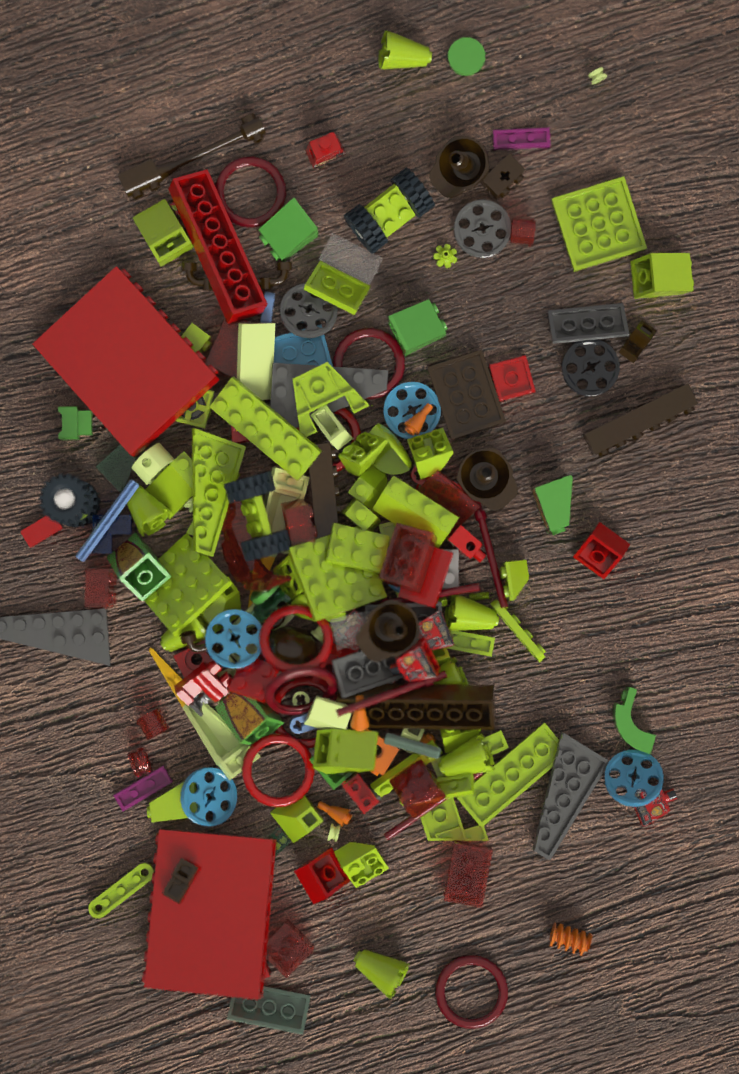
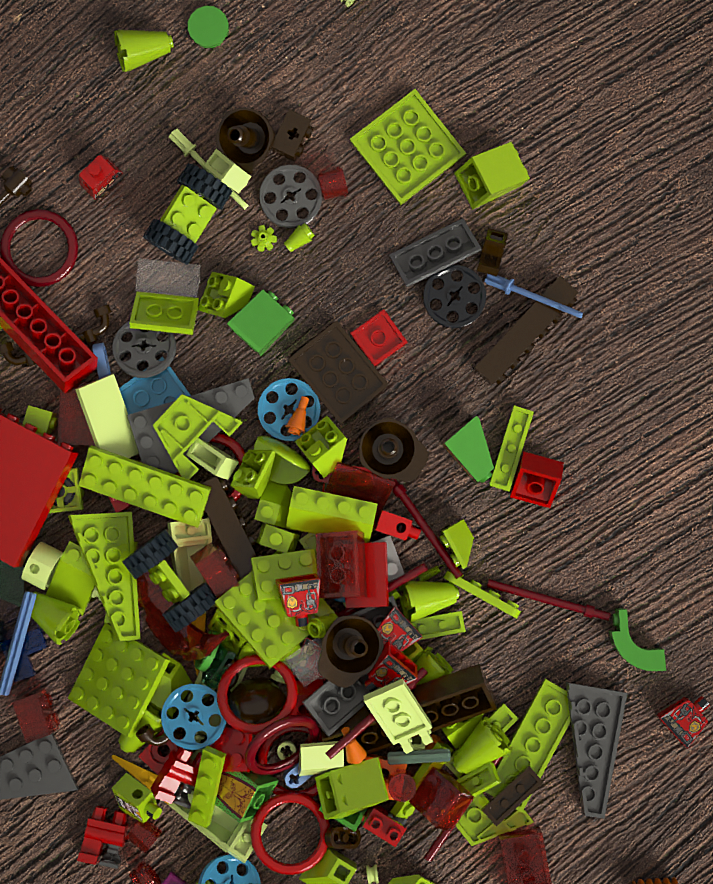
camera: 20 degrees left, 0 degrees up
bright green slope [106,533,171,602] -> none
bright green slope [258,198,319,262] -> none
orange cone [317,801,352,827] -> none
dark red wedge [333,328,405,399] -> none
magenta tile [493,127,551,150] -> none
dark azure wedge [605,750,663,807] -> none
none -> red hips [77,805,129,869]
none -> lime torso [112,773,162,823]
none -> yellowish green piece [168,129,249,210]
none -> lime plate [188,746,226,828]
none -> lime slope [198,272,255,318]
none -> yellowish green slope [204,149,251,193]
none -> torso [276,573,320,627]
none -> lime cone [284,223,315,252]
none -> lime cone [307,613,338,638]
none -> dark brown plate [325,826,361,849]
none -> yellowish green tile [363,678,433,754]
none -> clear red piece [388,768,416,802]
none -> dark brown plate [481,766,544,827]
none -> medium blue piece [485,274,583,318]
none -> dark red bar [486,579,610,621]
none -> lime plate [489,406,534,492]

